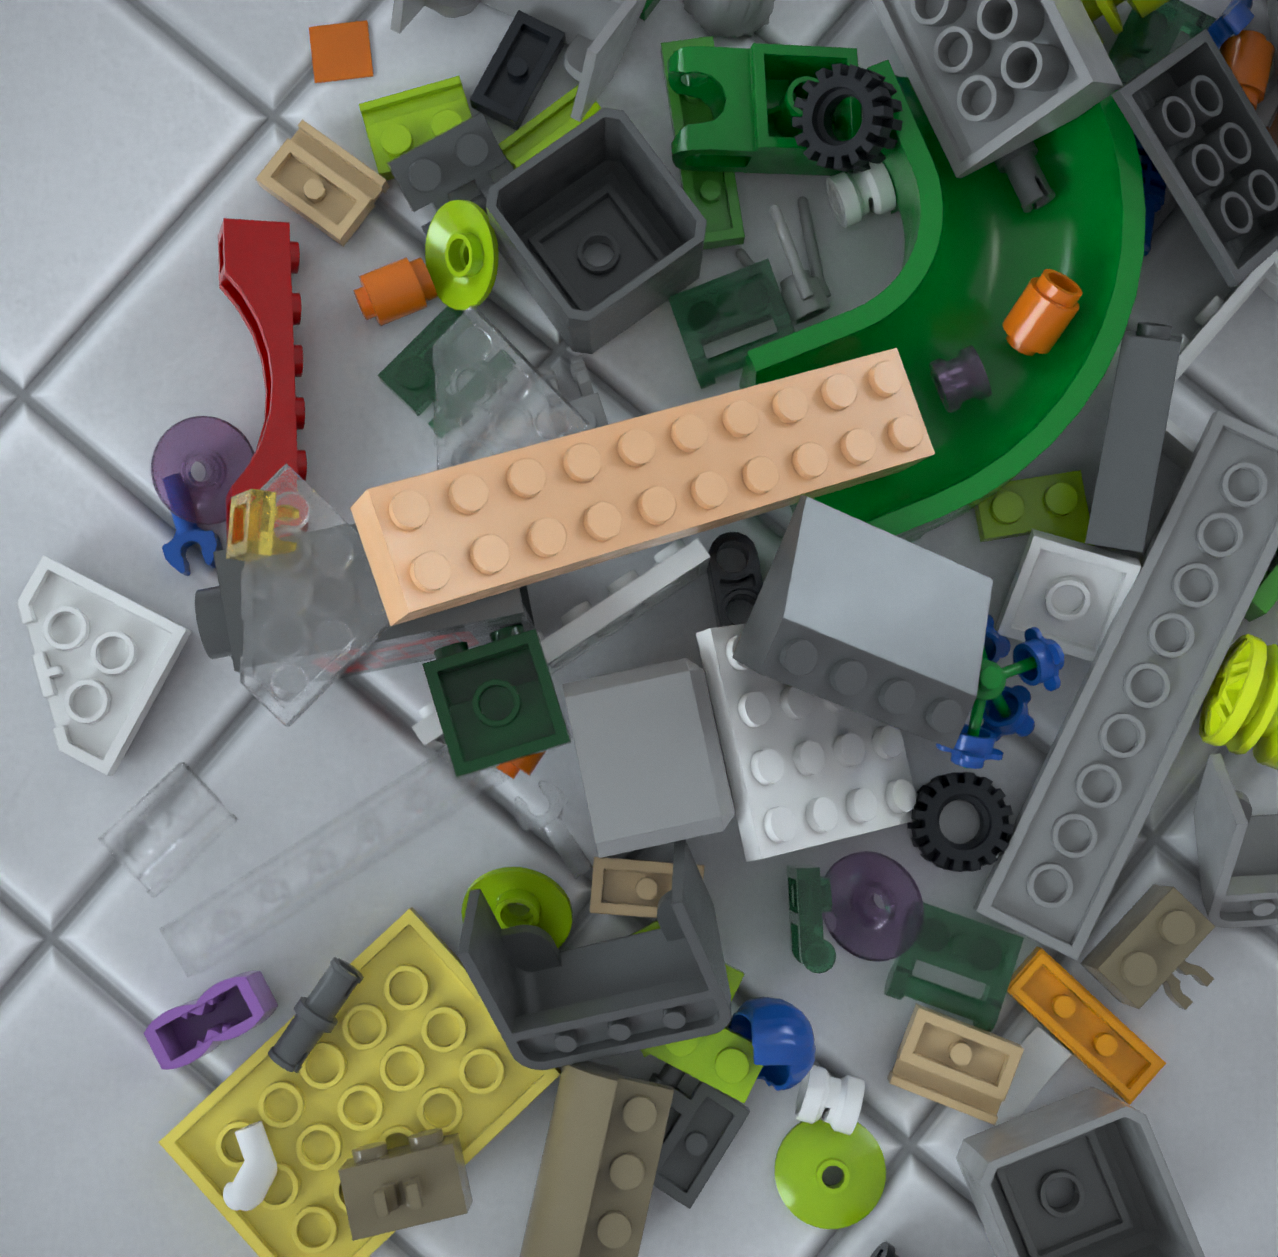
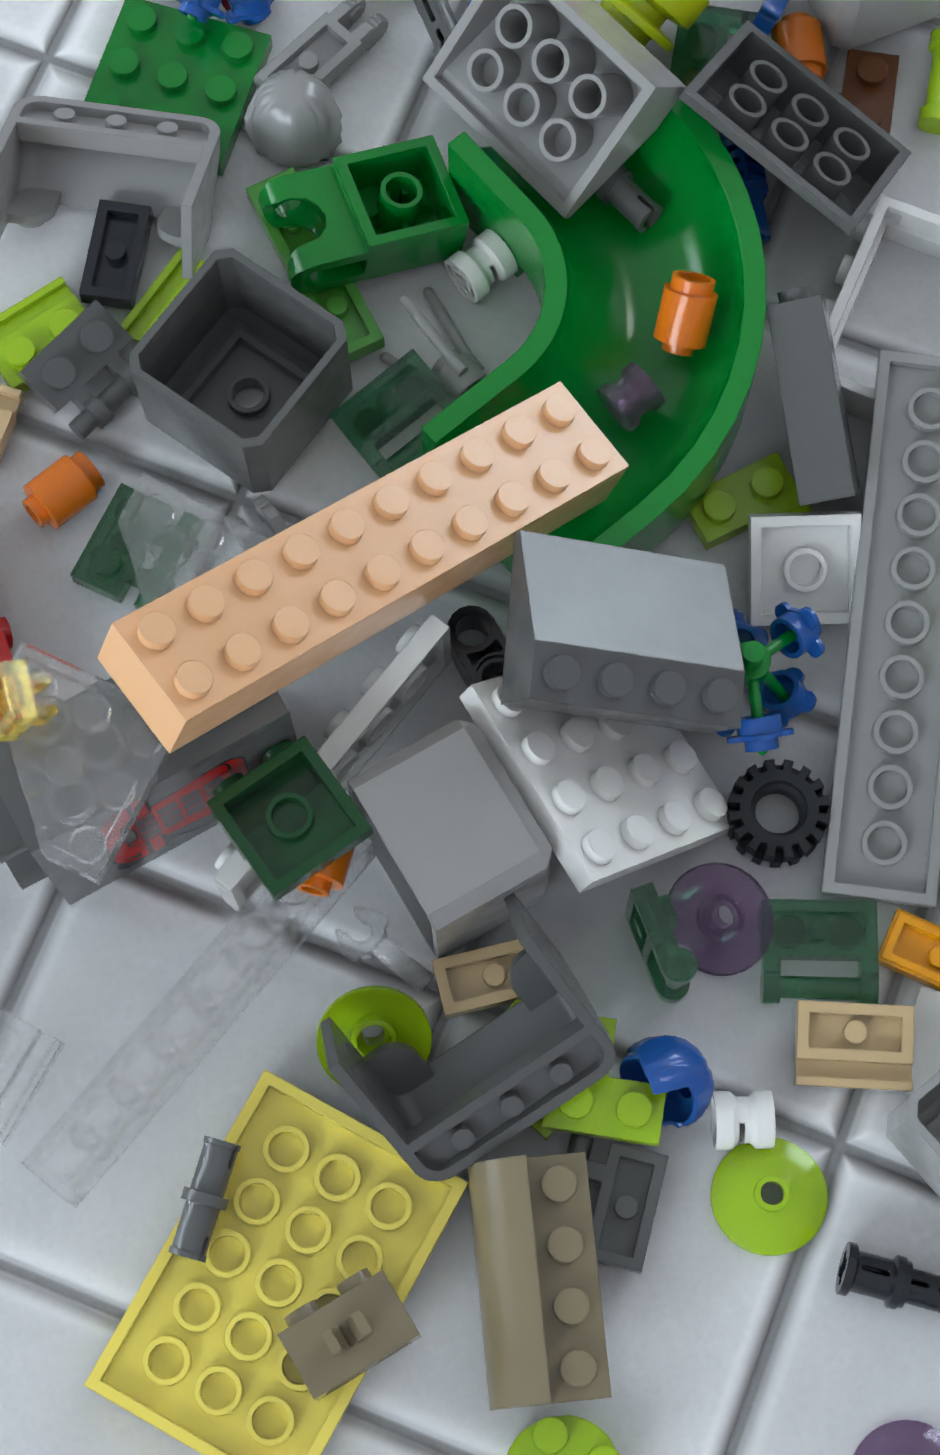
camera: 15 degrees left, 10 degrees down
medium lavender brick [144,971,278,1070] -> none
white arm [223,1121,278,1211] -> none
lime dish [425,200,499,310] -> none
black tyre [792,63,903,173] -> none

